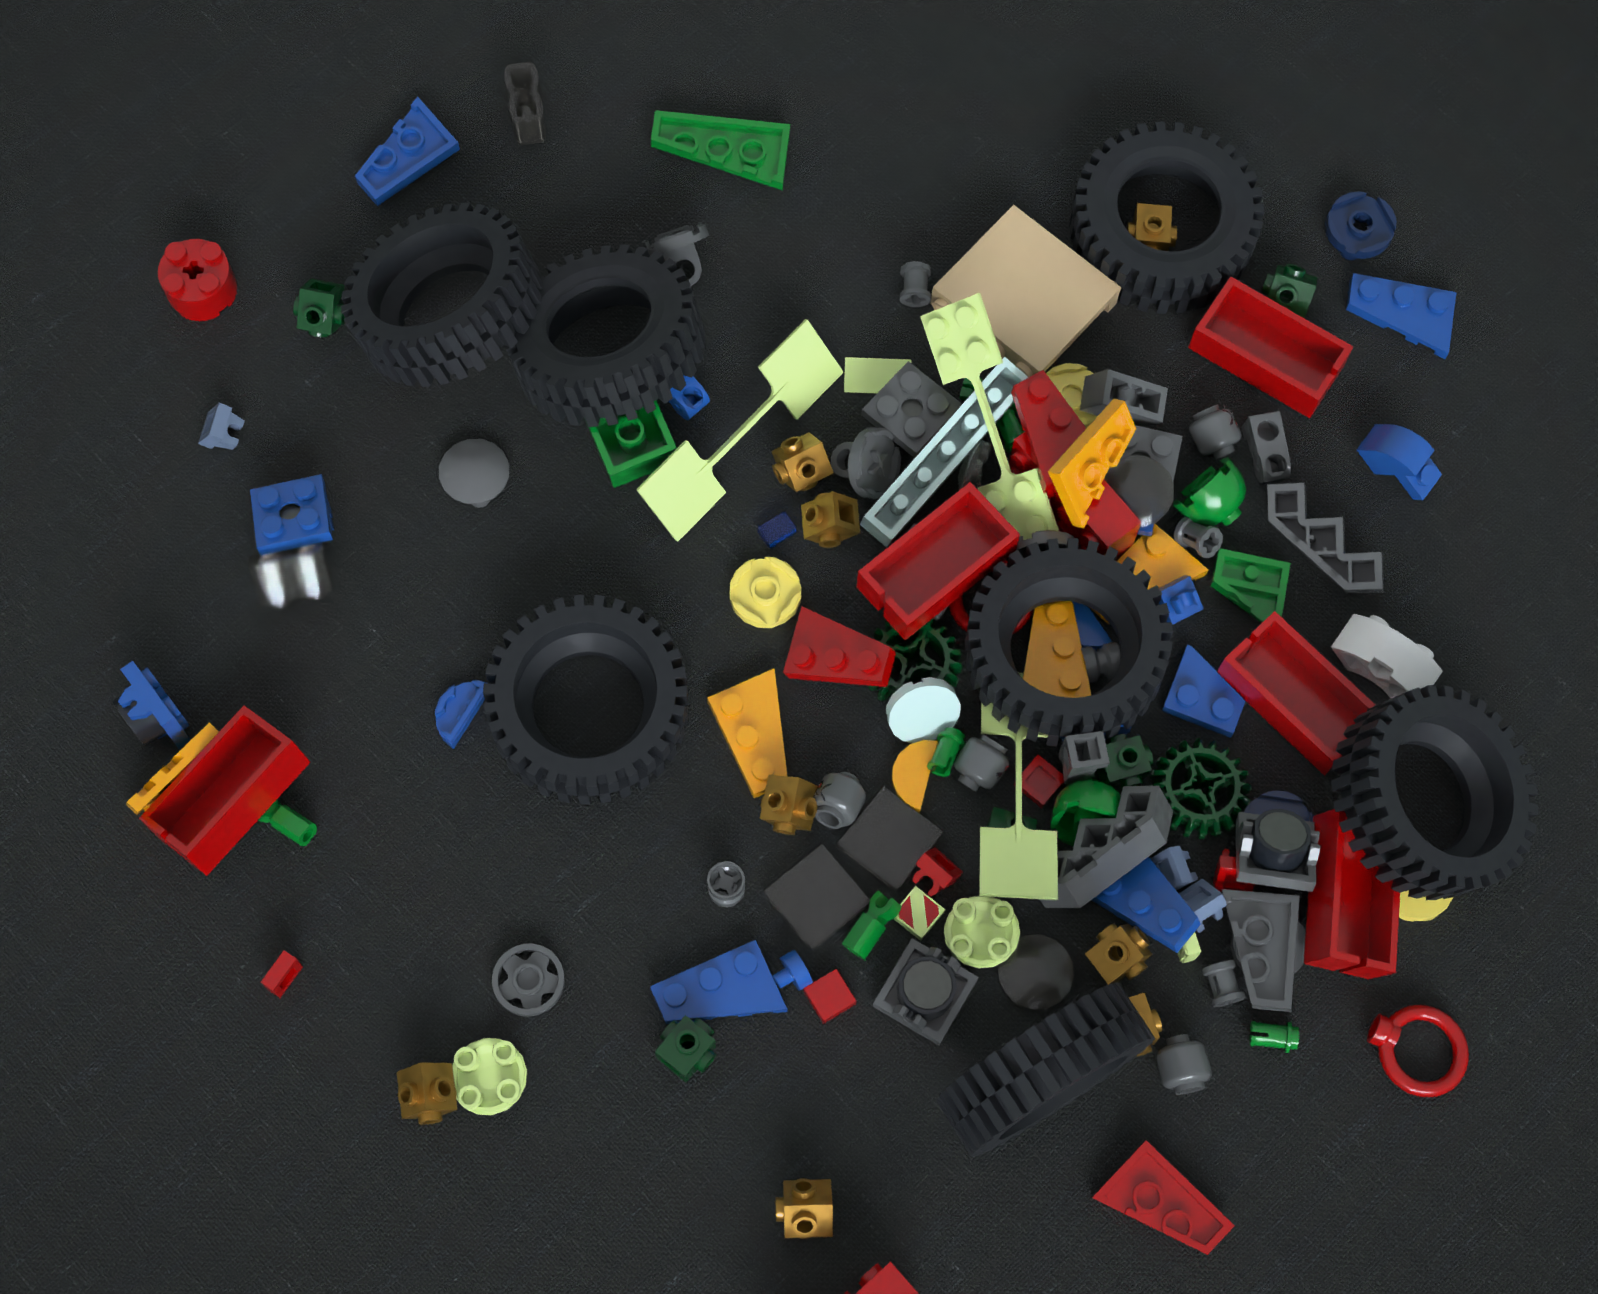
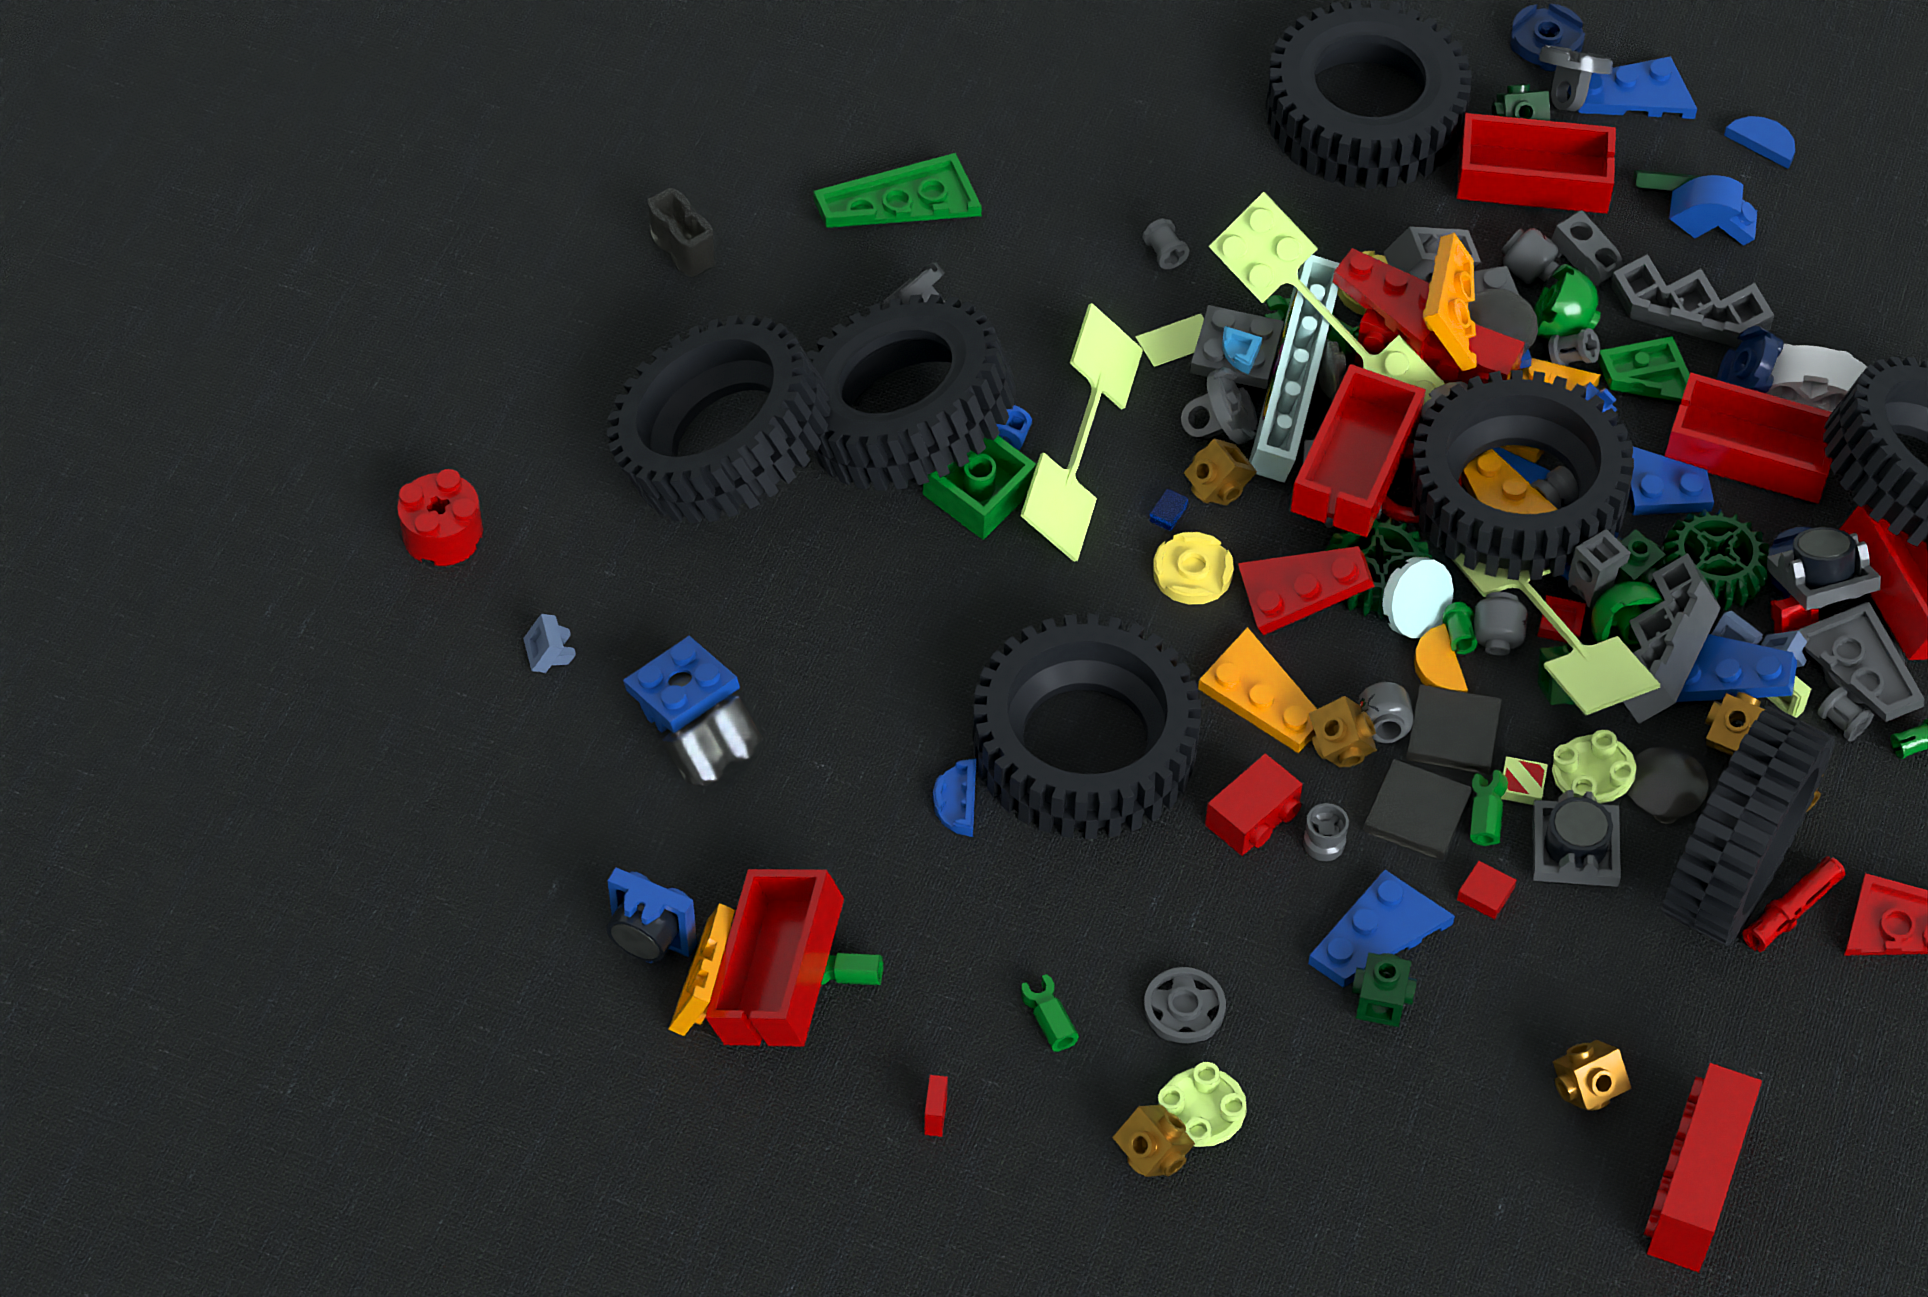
camera: 25 degrees left, 15 degrees down
dark green brick [293,278,345,337] -> none
blue wing [355,96,460,206] -> none
dark grey dish [439,439,510,508] -> none
pearl gold brick [771,432,834,492] -> none
blue tile [773,950,813,991] -> none
red tile [912,847,963,897] -> none
tan panel [930,205,1121,377] -> none
pearl gold brick [1127,203,1177,251] -> none
dark grey head [1156,1034,1212,1095] -> none
none -> green bar [1021,974,1079,1053]
none -> red brick [1205,753,1303,856]
none -> dark azure tile [1222,326,1262,374]
none -> dark grey tile [1538,45,1613,111]
none -> dark green tile [1633,169,1701,191]
none -> dark blue plate [1717,326,1784,393]
none -> blue tile [1724,116,1795,169]
none -> red pin [1742,856,1846,952]

